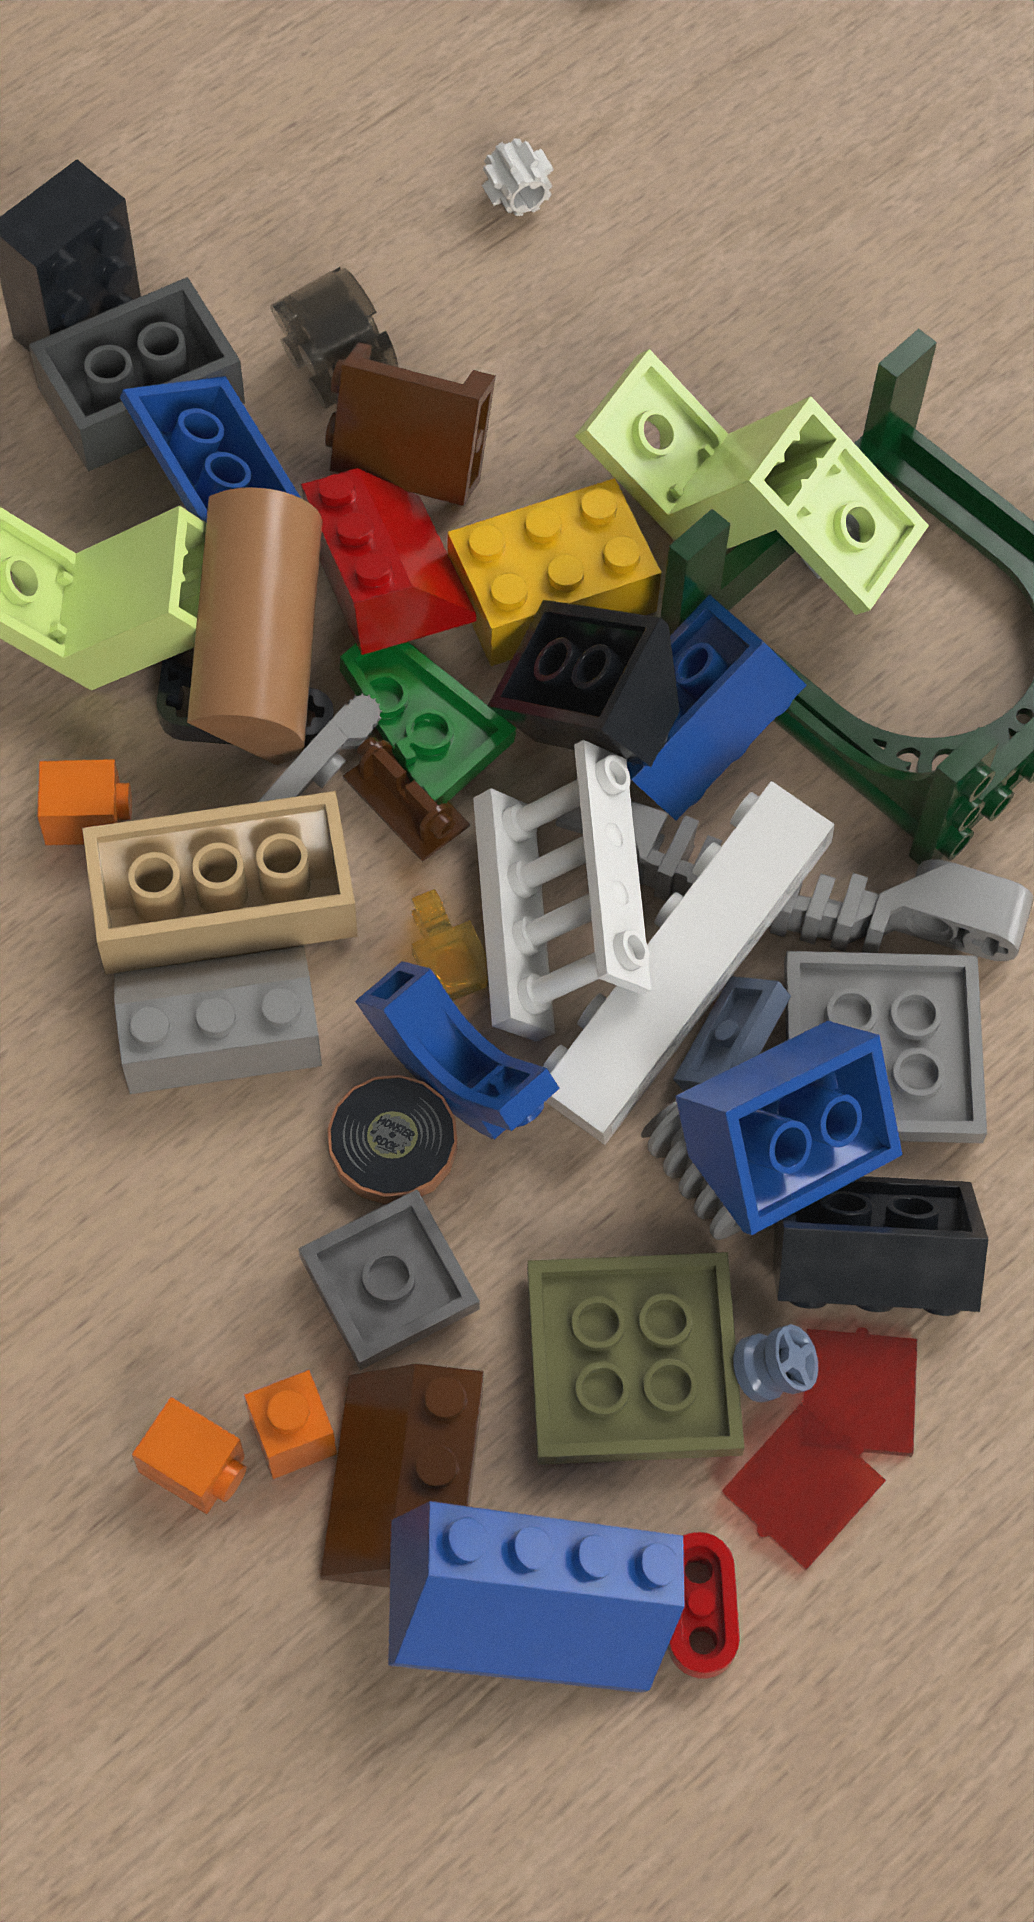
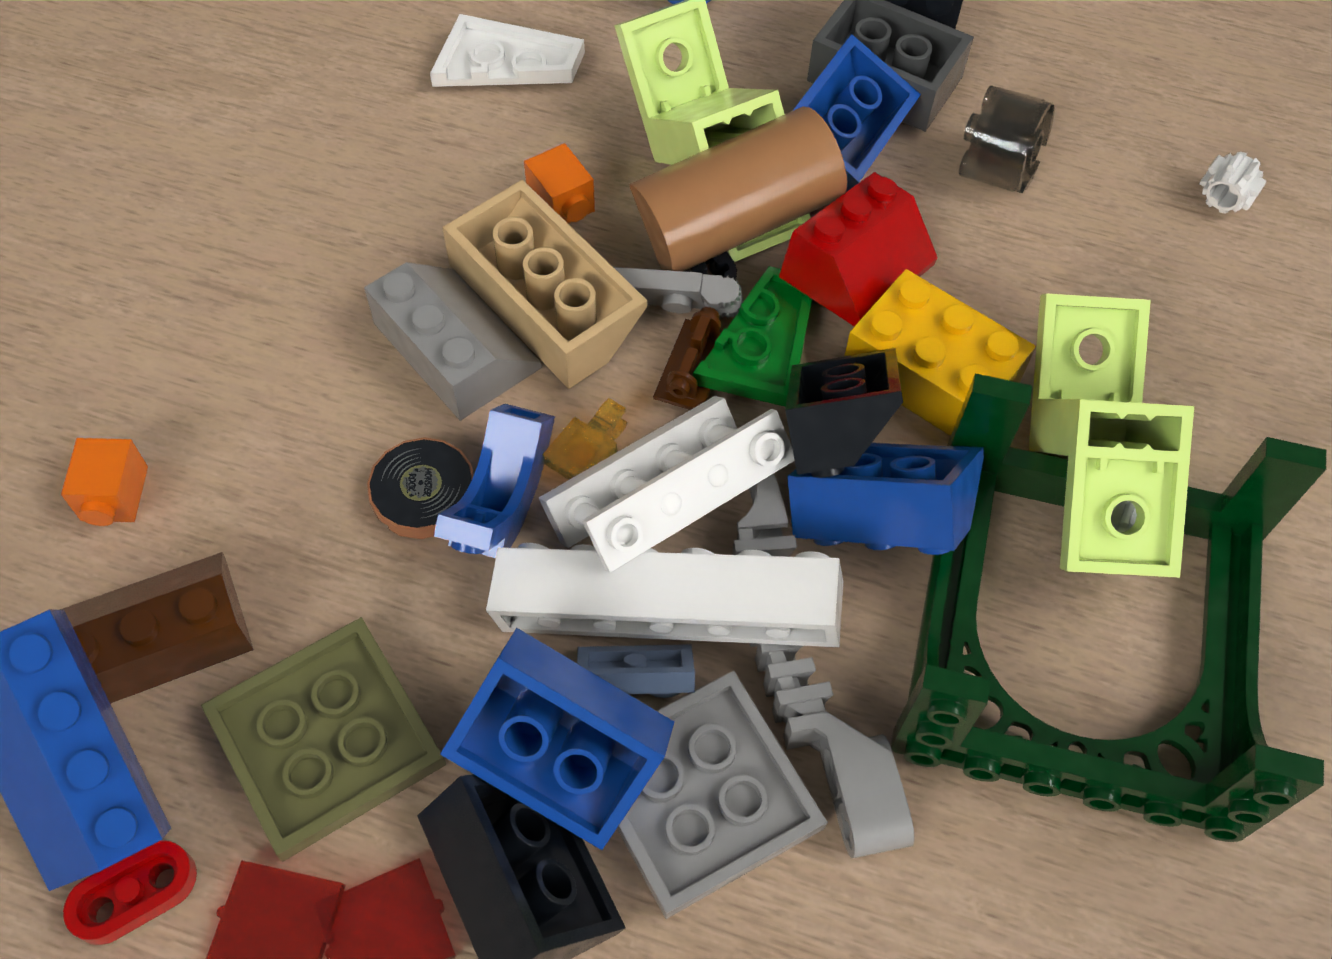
camera: 60 degrees right, 5 degrees down
orange brick [244,1370,337,1479] -> none
flat silver plate [298,1189,480,1370] -> none
reddish brown panel [325,342,496,506] -> none
sand blue wheel [733,1324,819,1403] -> none

